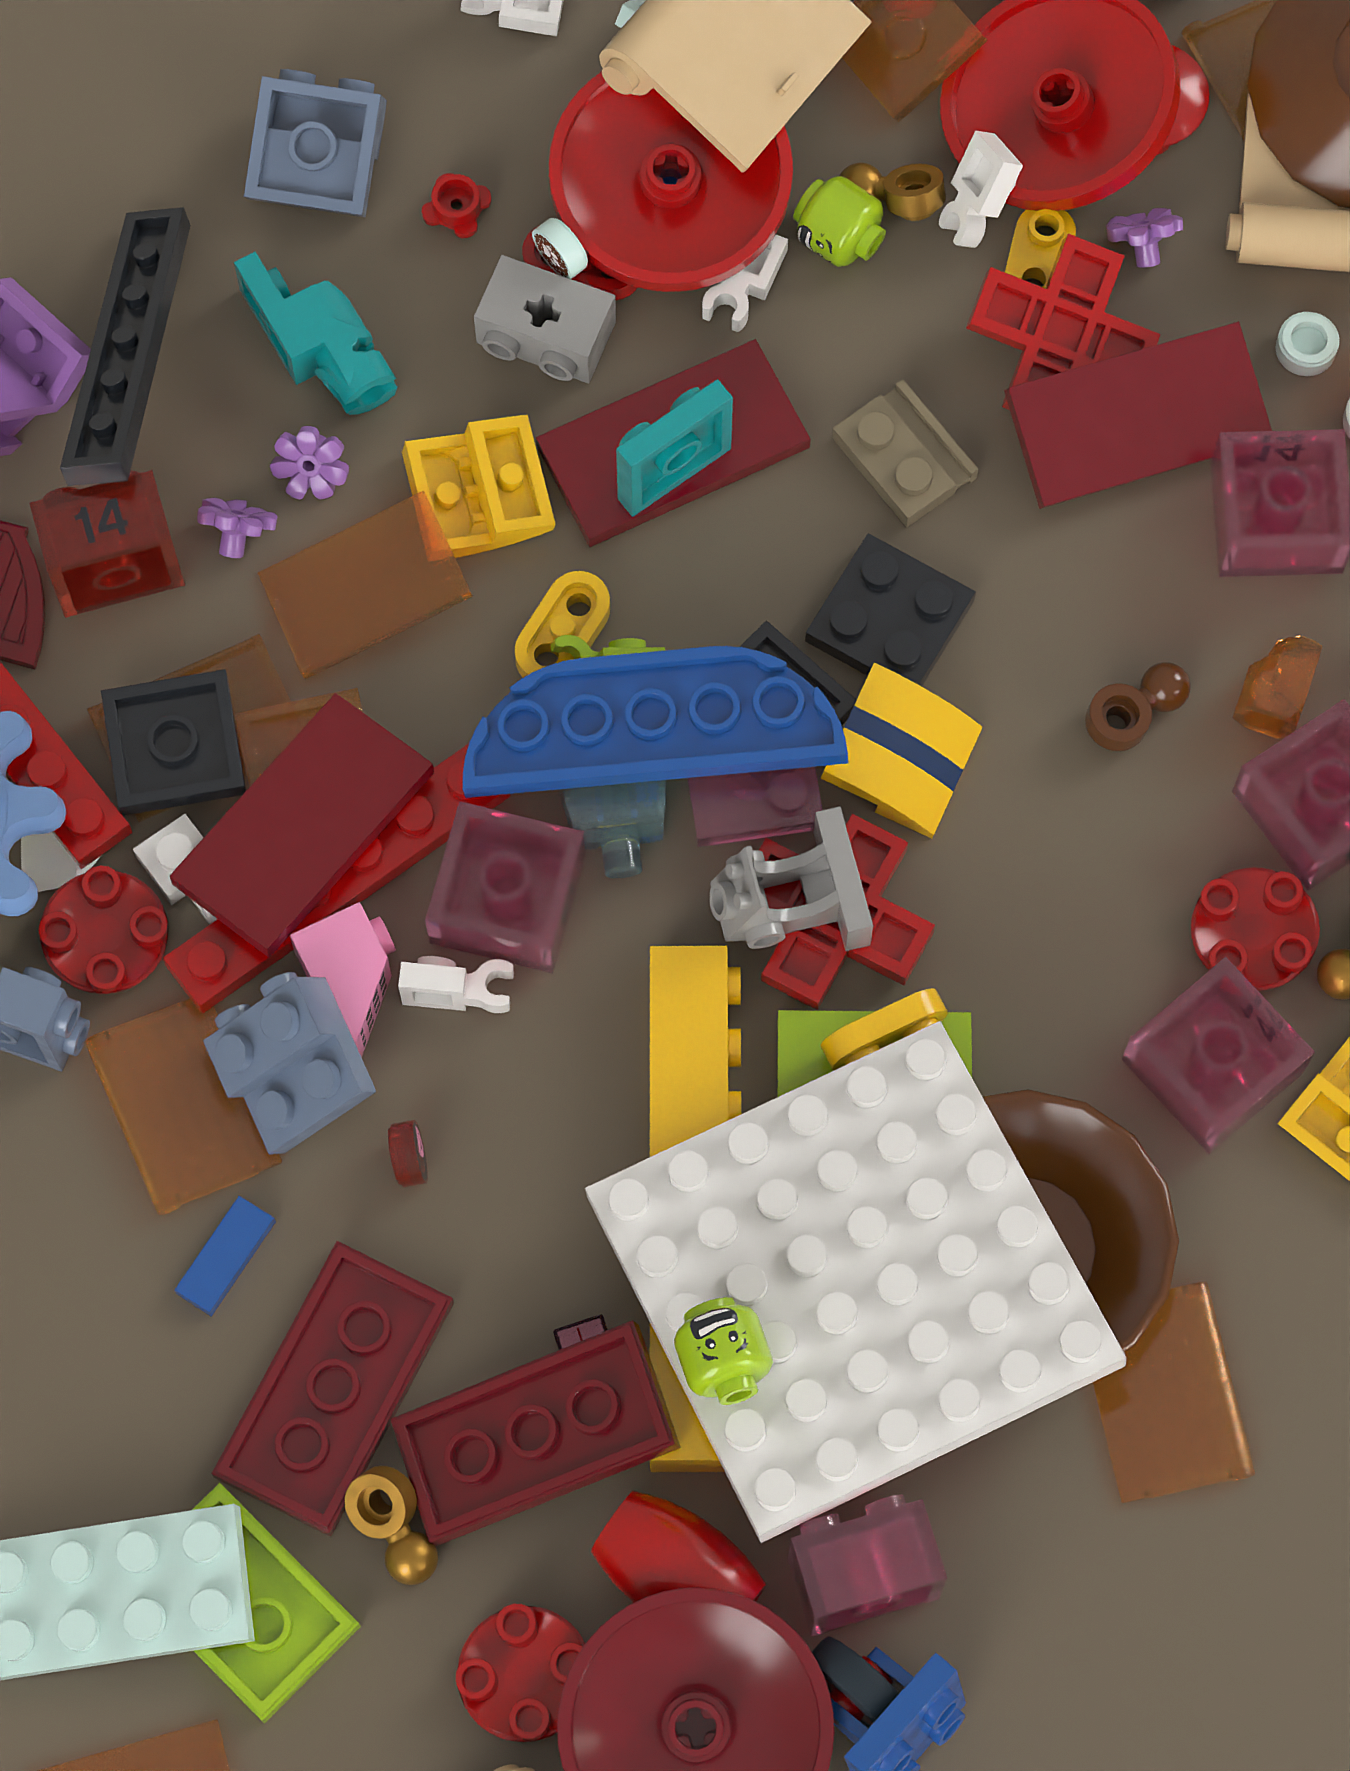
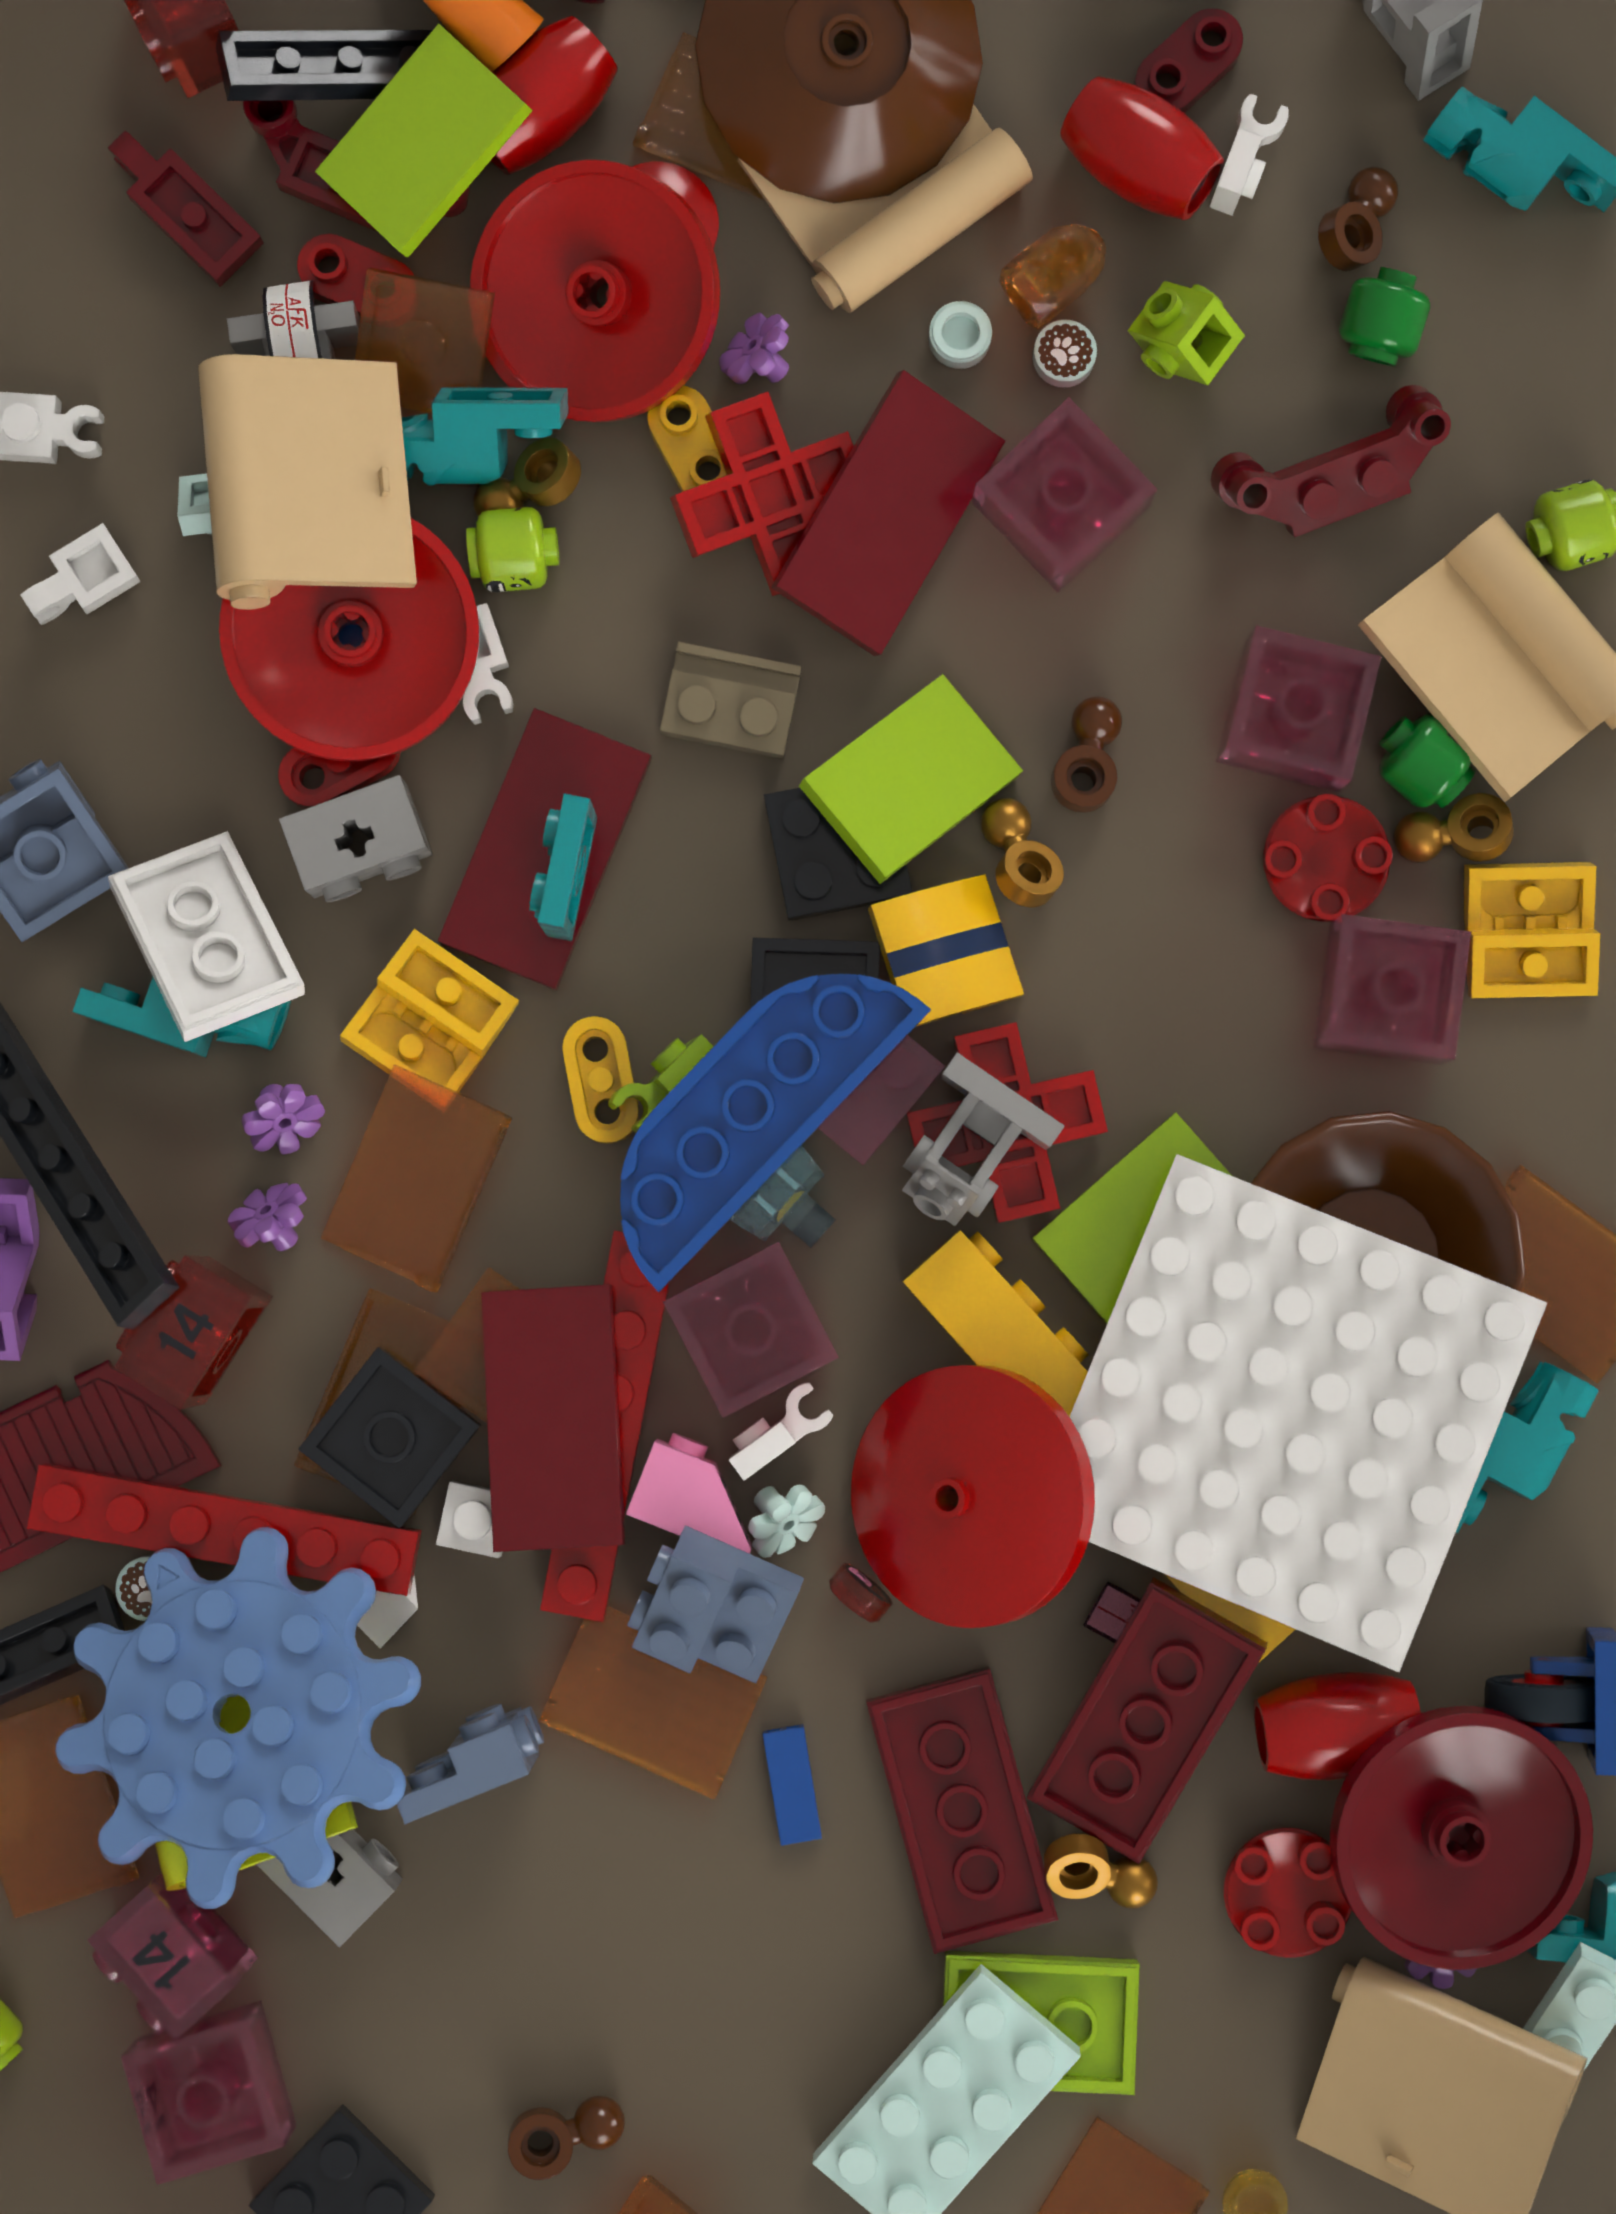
camera: 45 degrees left, 15 degrees up
red dish [38,865,169,994] -> none
red plate [422,173,492,238] -> none
light aqua tile [532,218,588,279] -> none
lime head [674,1297,773,1405] -> none
clear pink brick [788,1495,947,1637] -> none
yellow plate [820,988,948,1070] -> none
white plate [939,131,1023,248] -> none
clear orange rock [1232,635,1322,739] -> none
none -> white tile [108,831,305,1042]
none -> teal plate [402,387,569,486]
none -> light aqua plant [748,1485,825,1558]
none -> lime tile [799,674,1023,884]
none -> red dish [851,1365,1095,1628]
none -> pearl gold plate [981,798,1064,908]
none -> teal plate [1456,1361,1599,1533]

